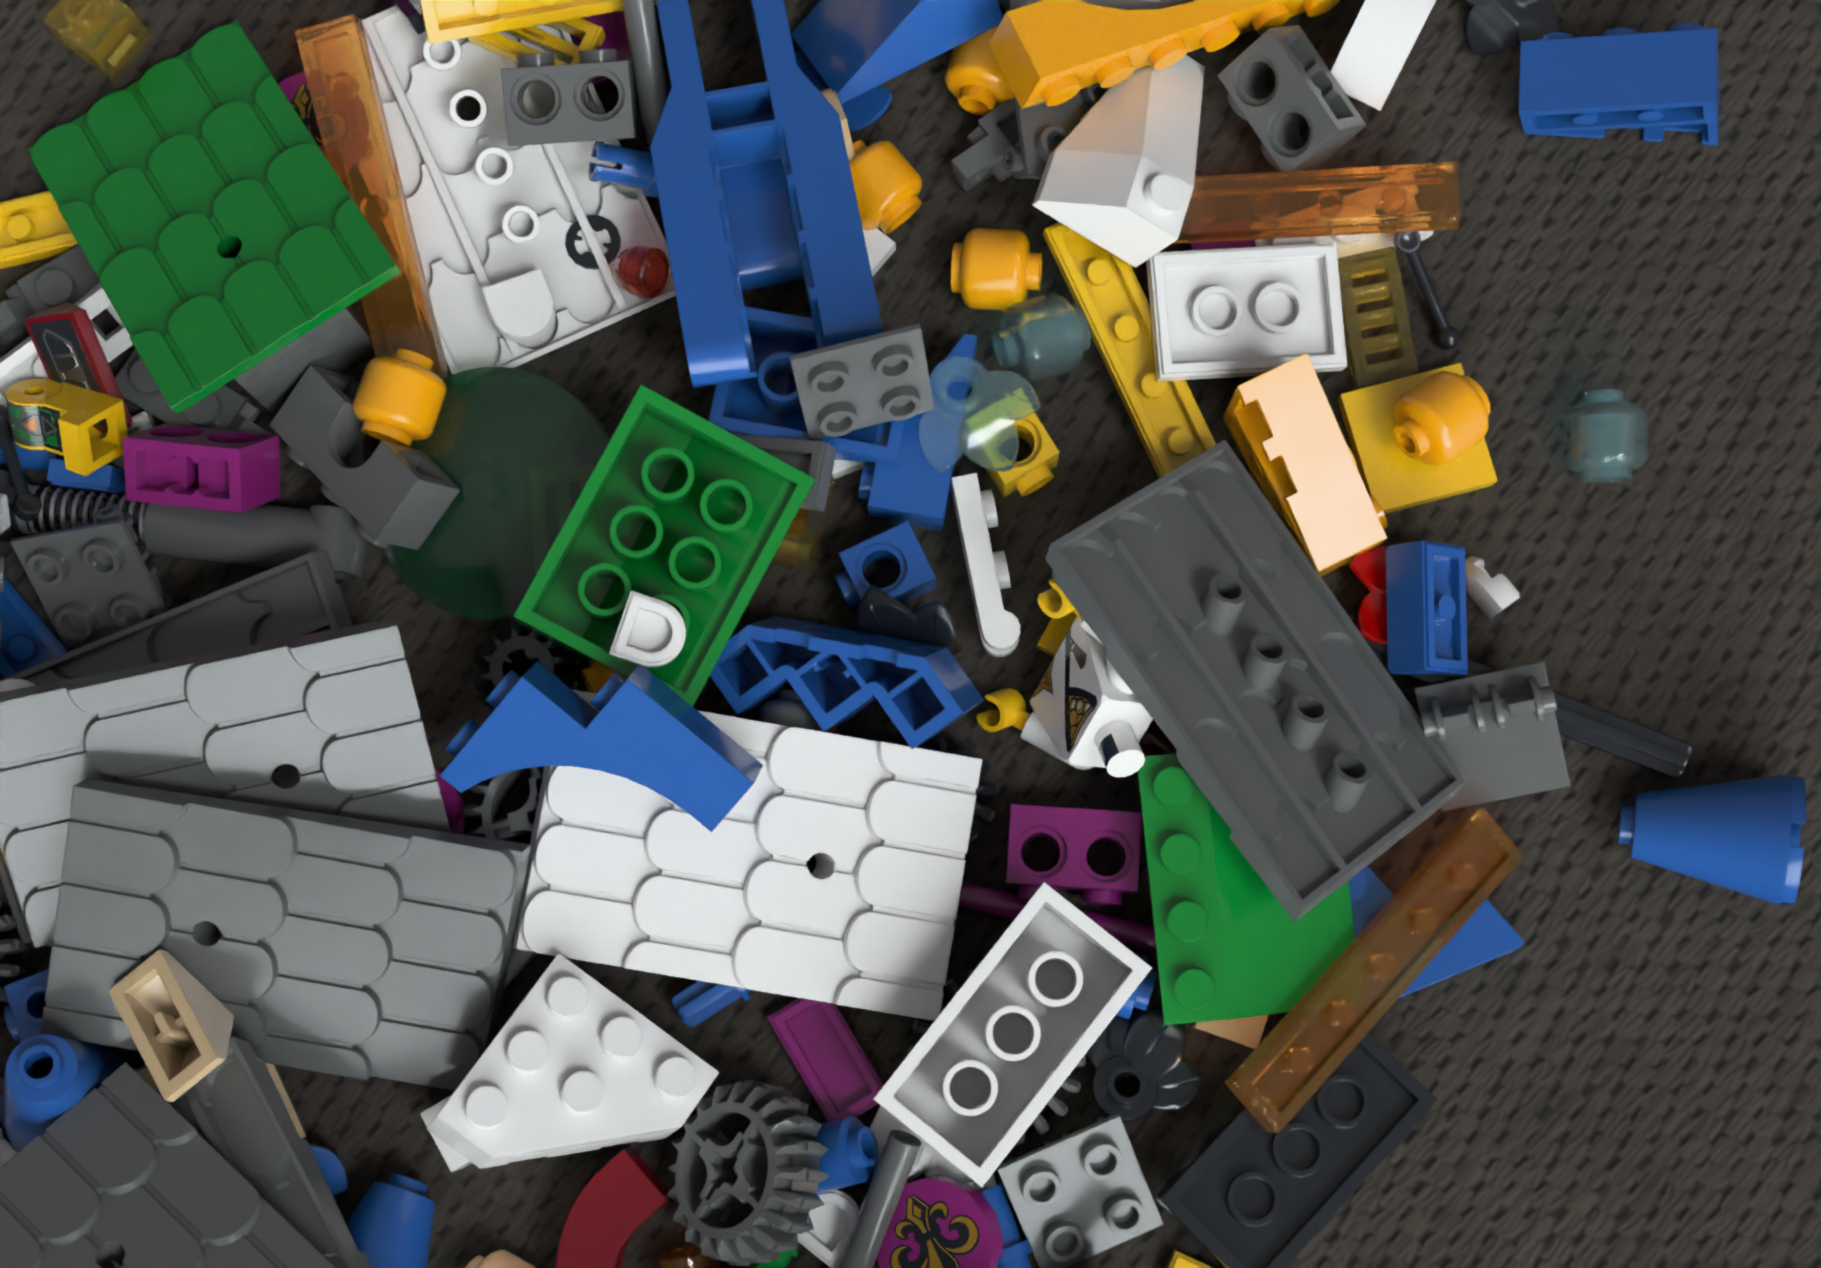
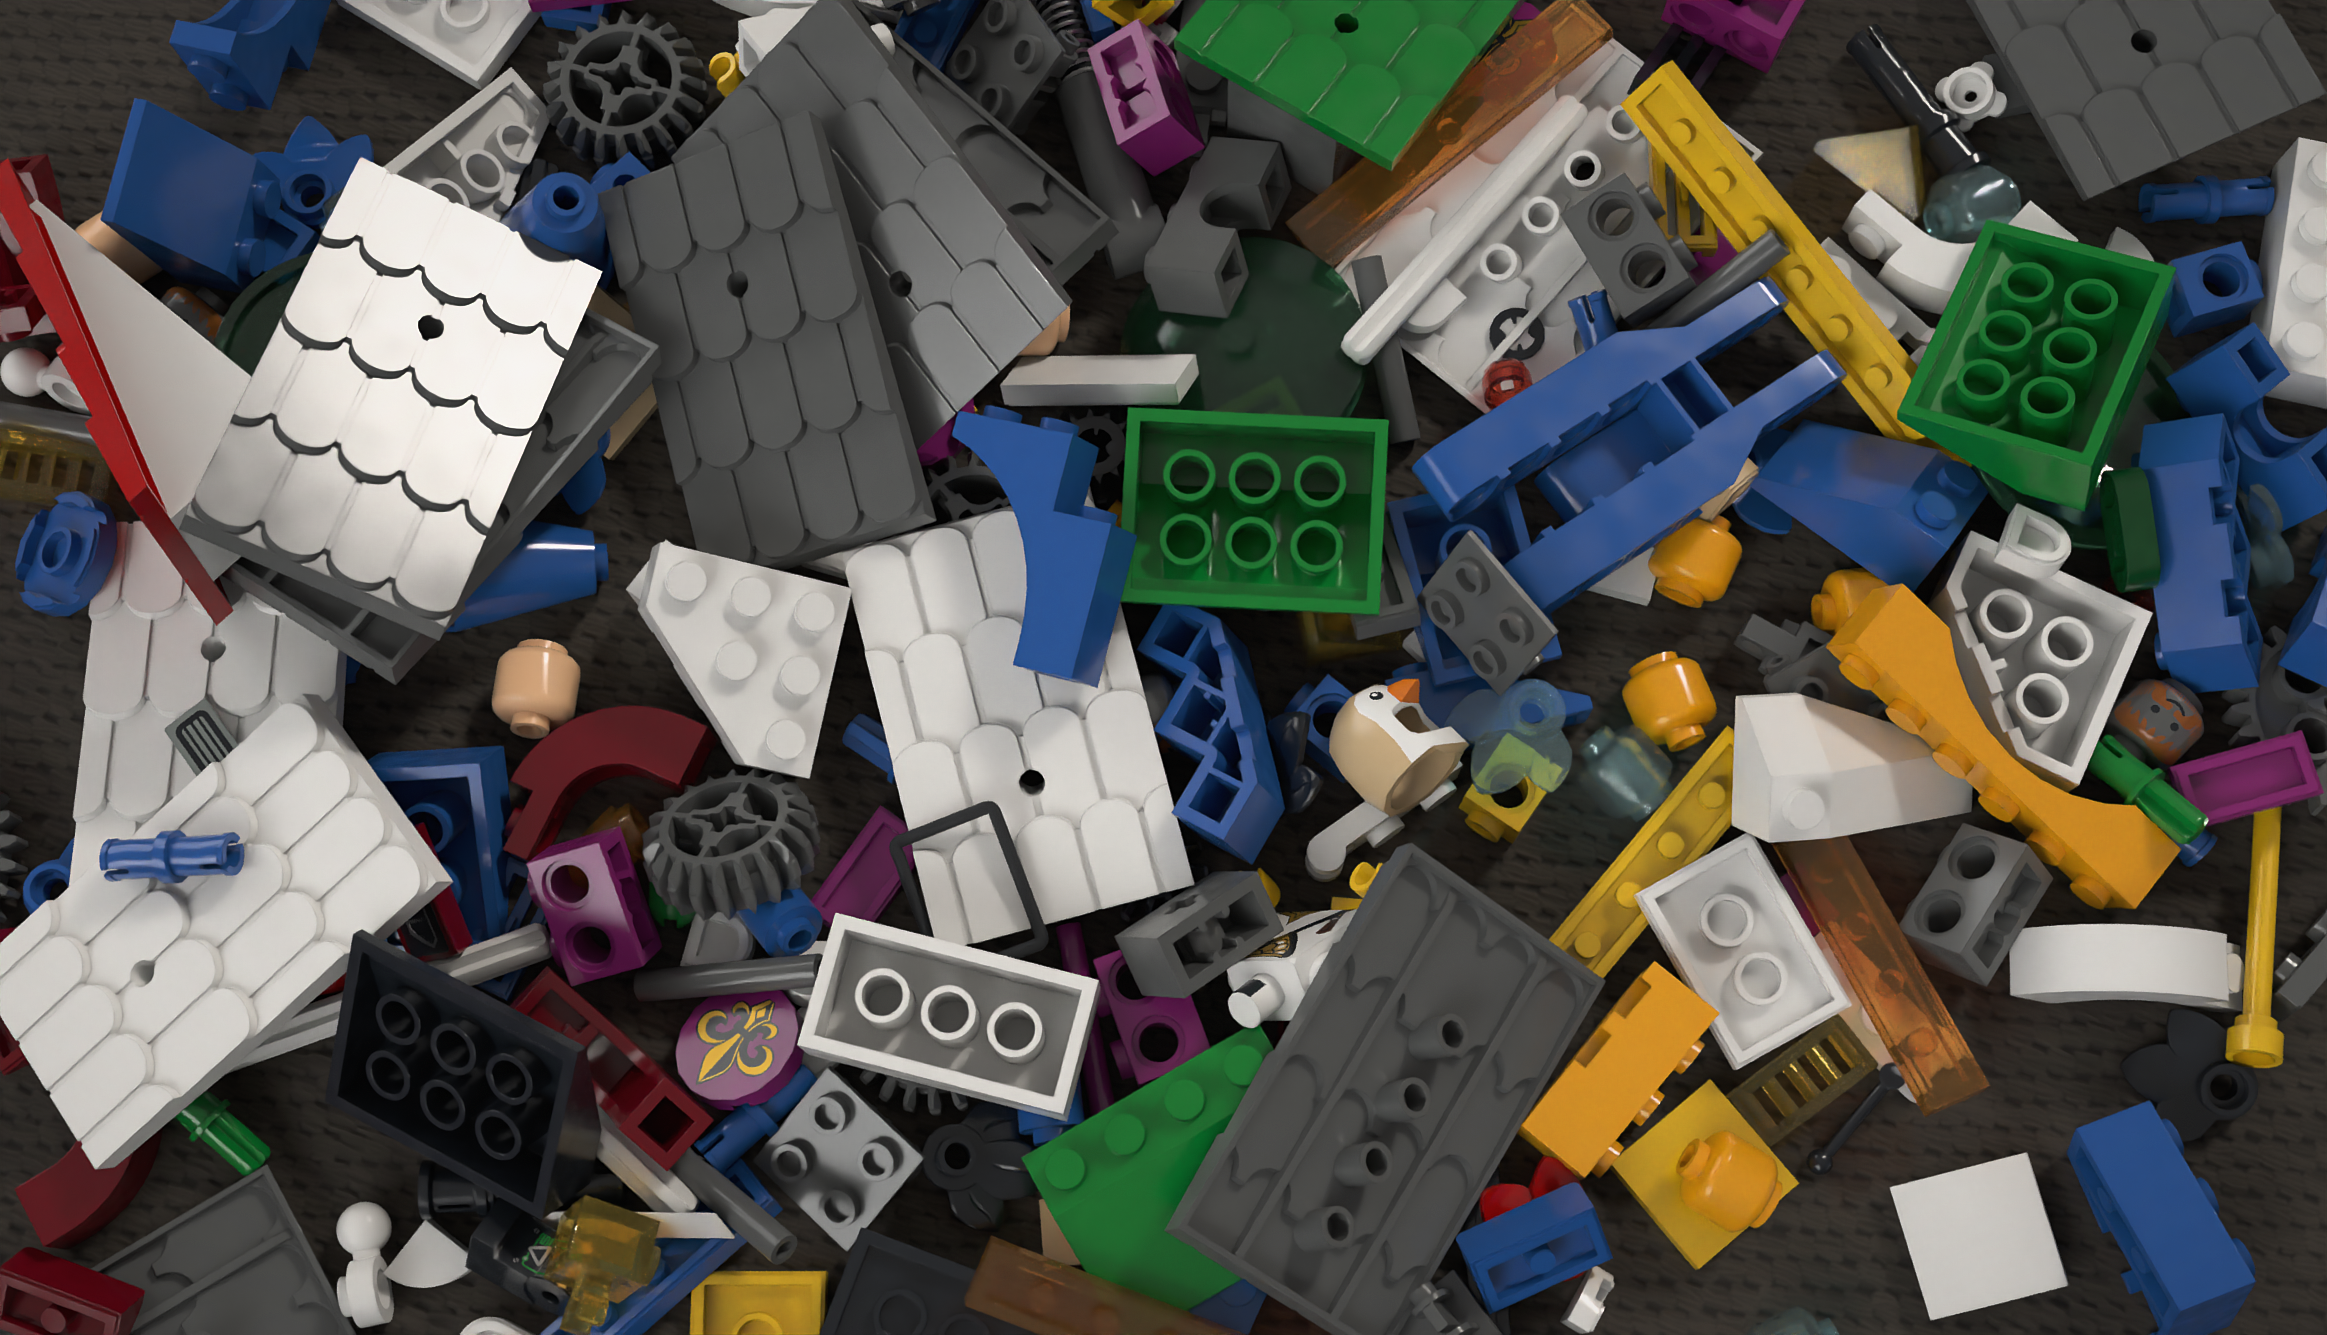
camera: 65 degrees right, 5 degrees down
tan slope [108,949,235,1102] -> none
light orange head [352,348,447,448] -> none
white tile [609,591,686,668] -> none
none -> black piece [889,801,1049,959]
none -> white tile [1000,354,1199,406]
none -> dark grey brick [1115,871,1284,998]
none -> tan piece [1329,679,1469,817]
none -> white axle [1341,95,1588,365]
none -> dark grey piece [1351,255,1421,445]
none -> white slope [1890,1152,2070,1320]

